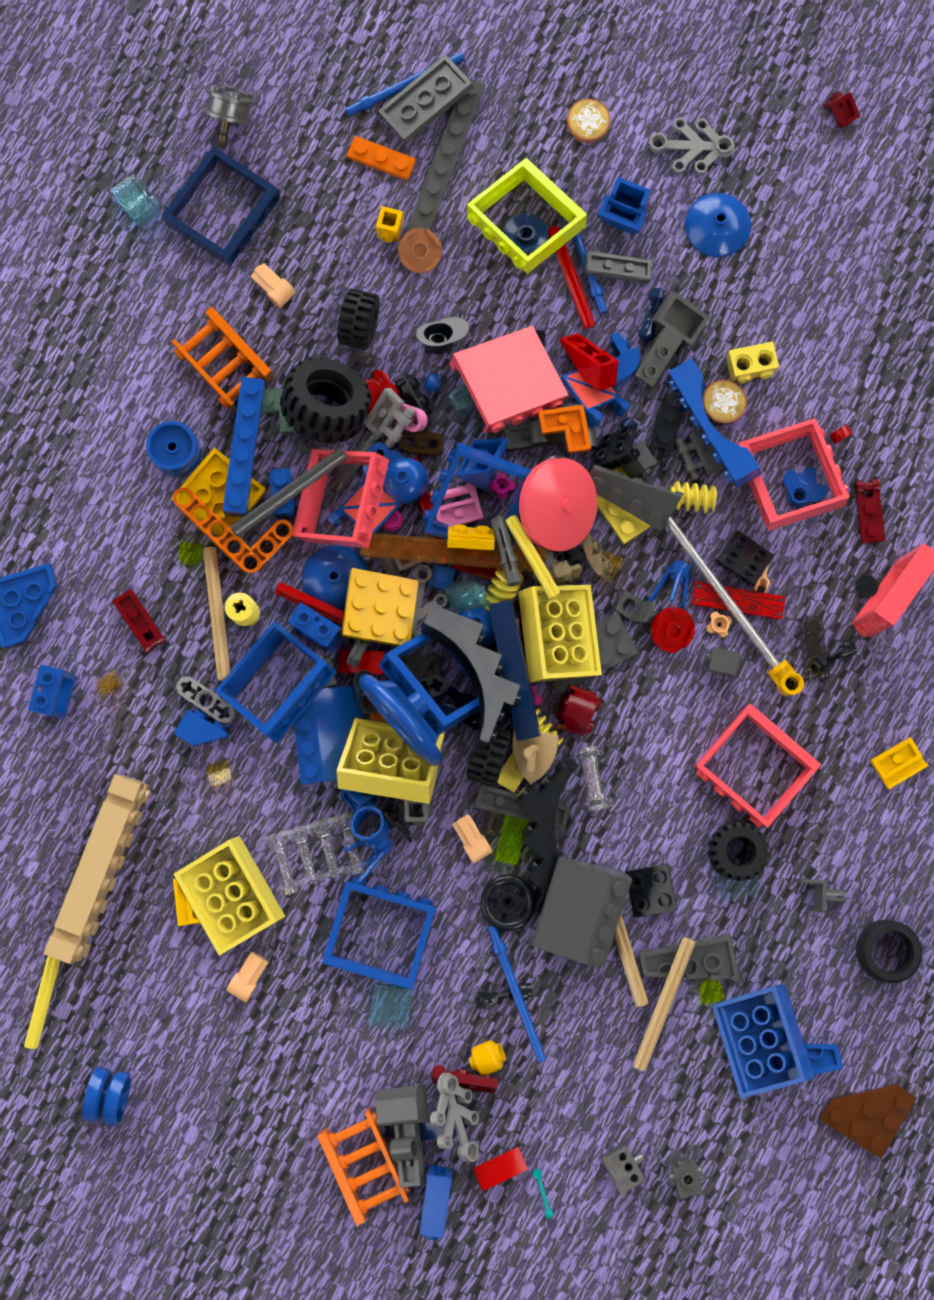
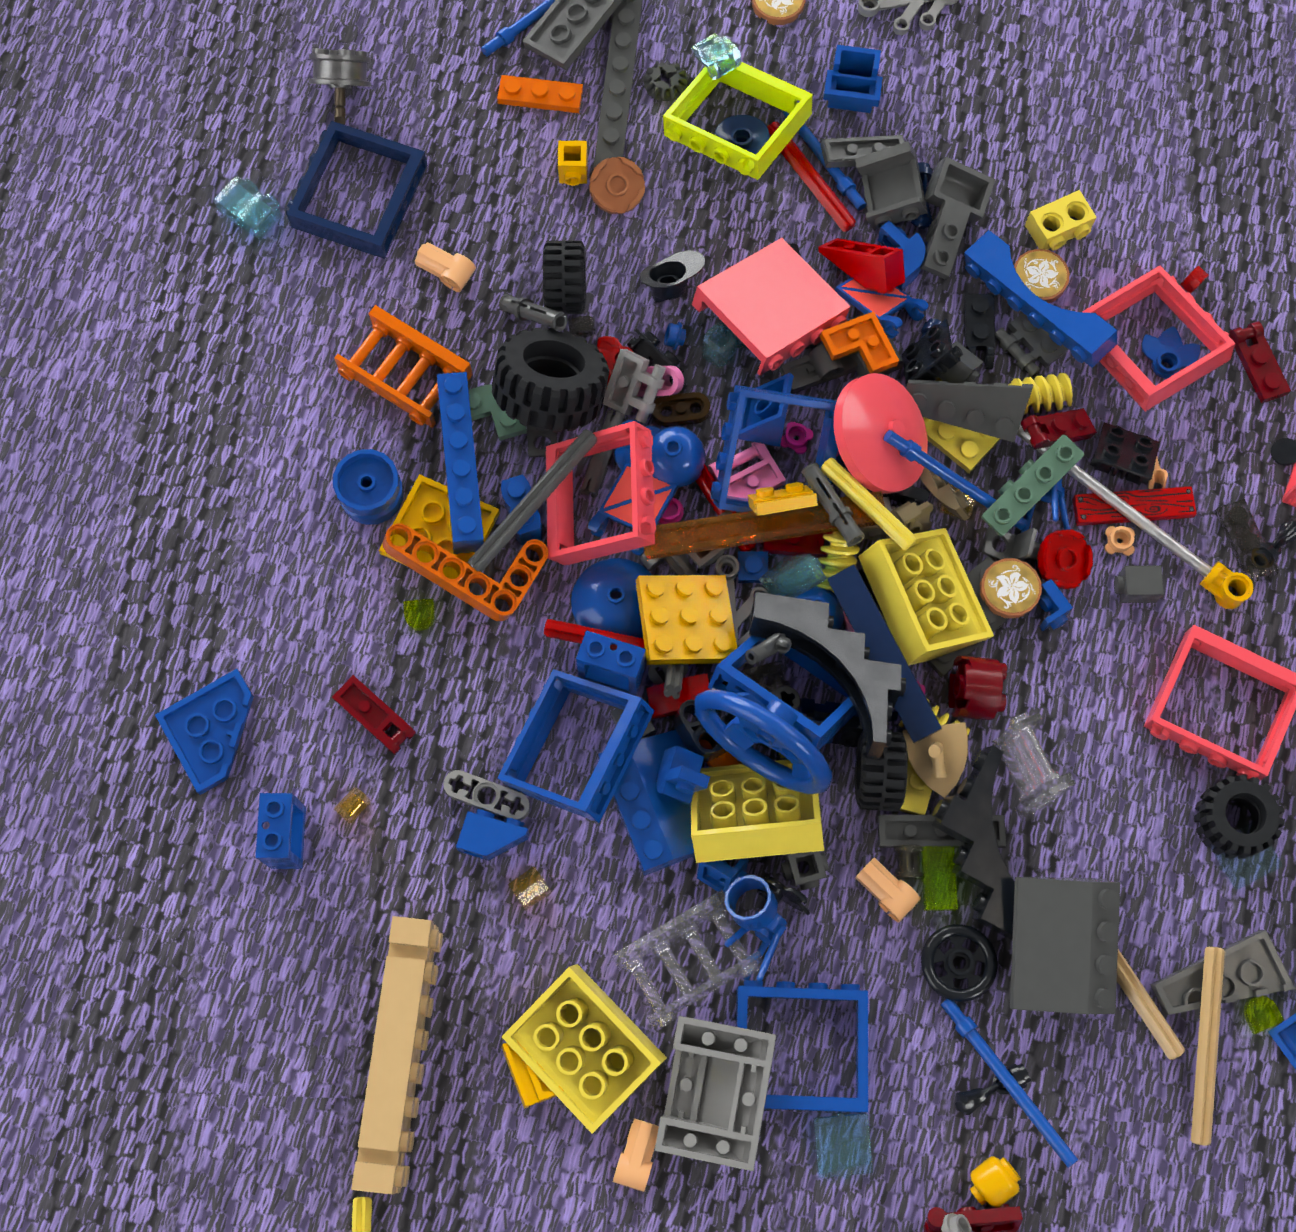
camera: 15 degrees left, 10 degrees down
tan axle [203,547,230,681] -> none
light yellow piece [225,593,260,626] -> none
black hinge [625,864,678,918] -> none
blue dish [685,193,751,257] -> none
none -> dark grey pin [499,294,568,331]
none -> dark grey gear [644,59,688,101]
none -> light grey slope [654,1016,777,1171]
none -> blue brick [656,746,710,804]
none -> clear light blue brick [692,33,741,80]
none -> dark grey arm [745,633,792,665]
none -> dark grey panel [855,141,927,229]
none -> blue bar [883,430,1027,530]
none -> tile [980,558,1042,618]
none -> sand green bracket [981,435,1085,537]
none -> dark red plate [1021,408,1097,449]
none -> blue bracket [1038,579,1073,631]

